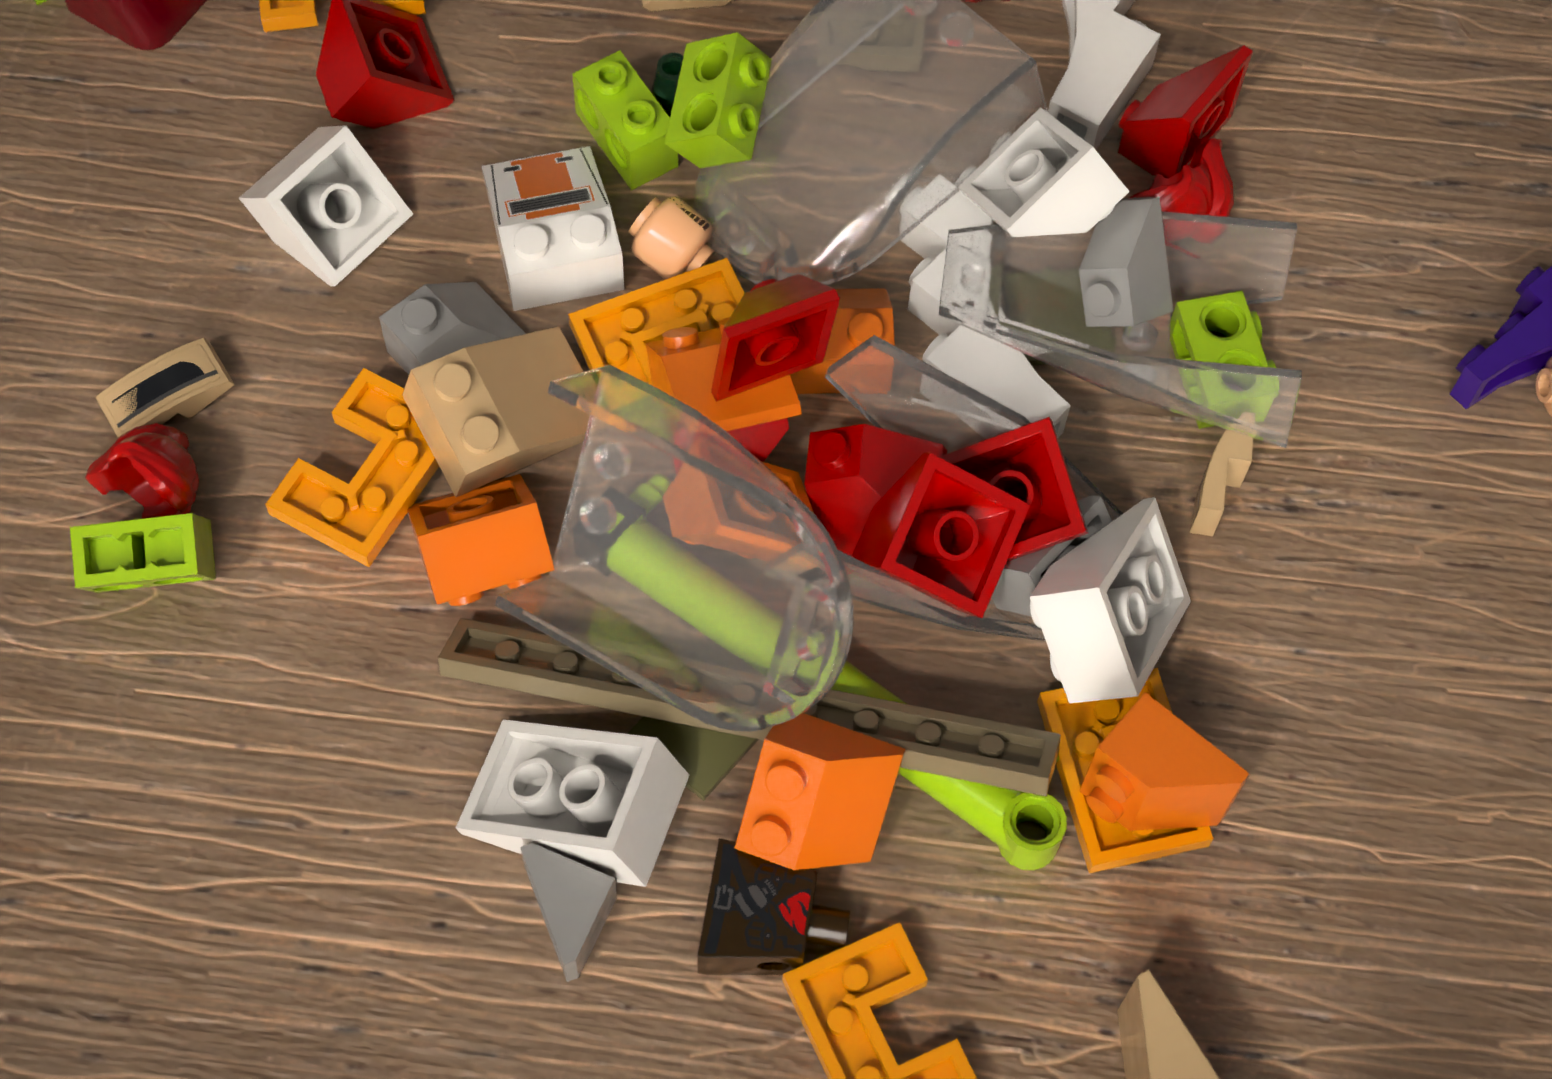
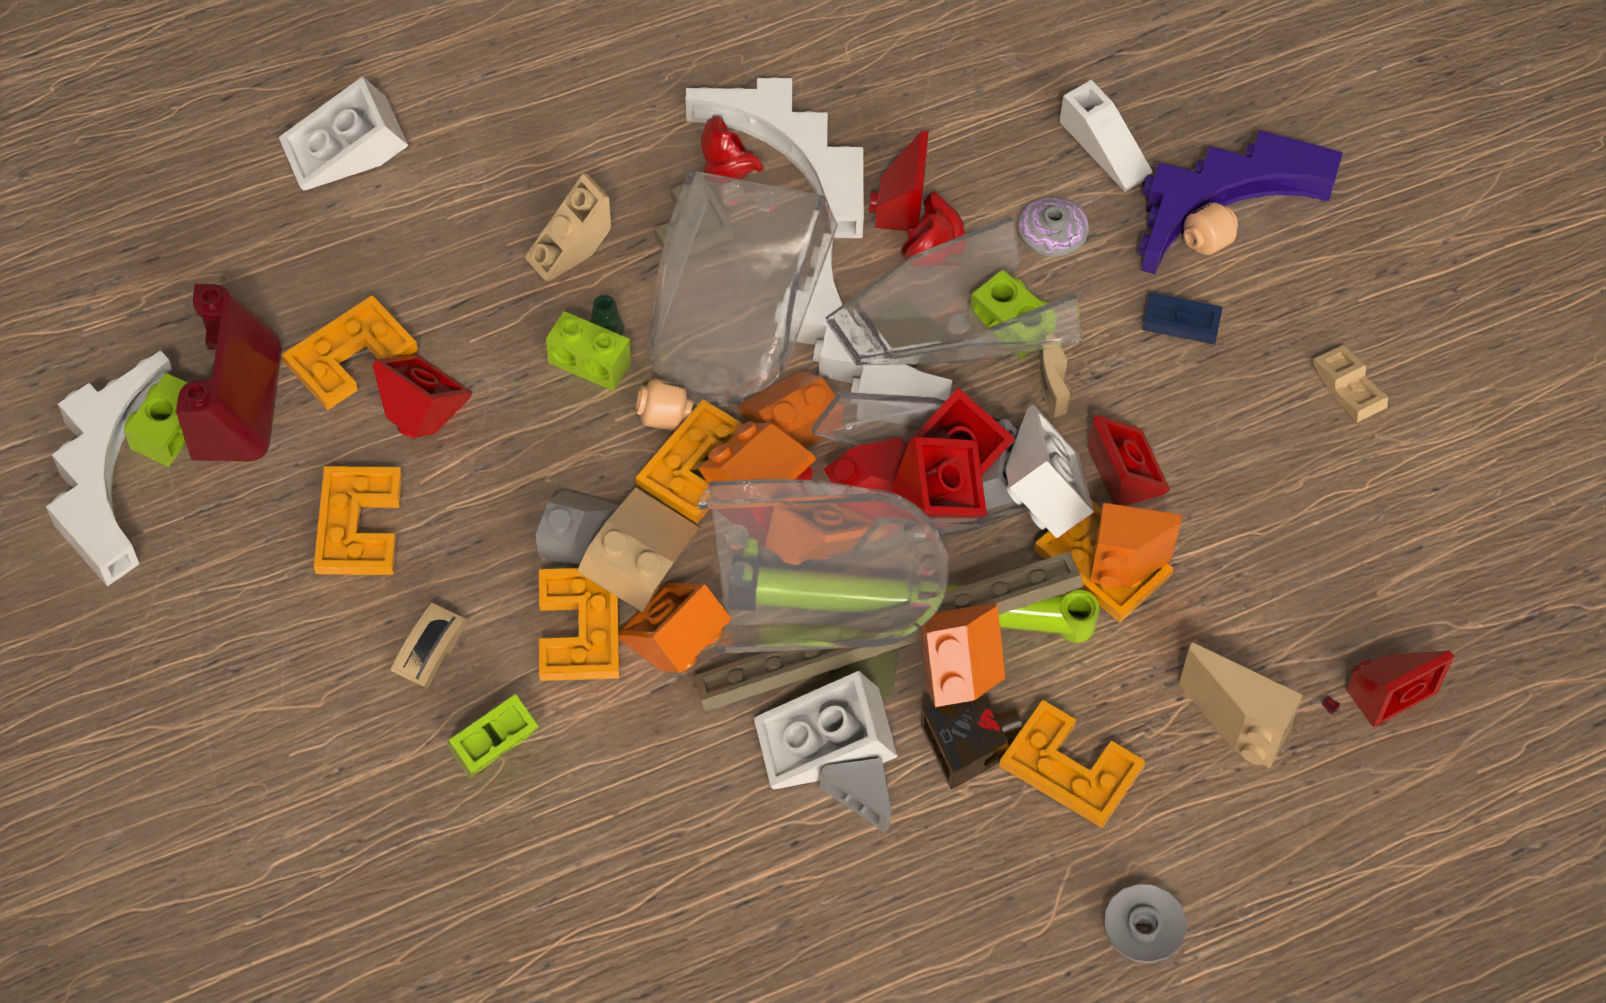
camera: 30 degrees left, 5 degrees down
red hair [85,423,199,519] -> none
white slope [239,125,413,287] -> none
white slope [482,146,625,311] -> none
lime brick [665,32,772,169] -> none
red slope [711,274,840,402] -> none
white slope [958,107,1130,237] -> none
light grey slope [1079,197,1173,327] -> none
none -> light orange plate [314,466,402,575]
none -> dish [1018,197,1089,257]
none -> white slope [1060,80,1153,192]
none -> red slope [1087,415,1170,506]
none -> dark blue plate [1142,292,1222,345]

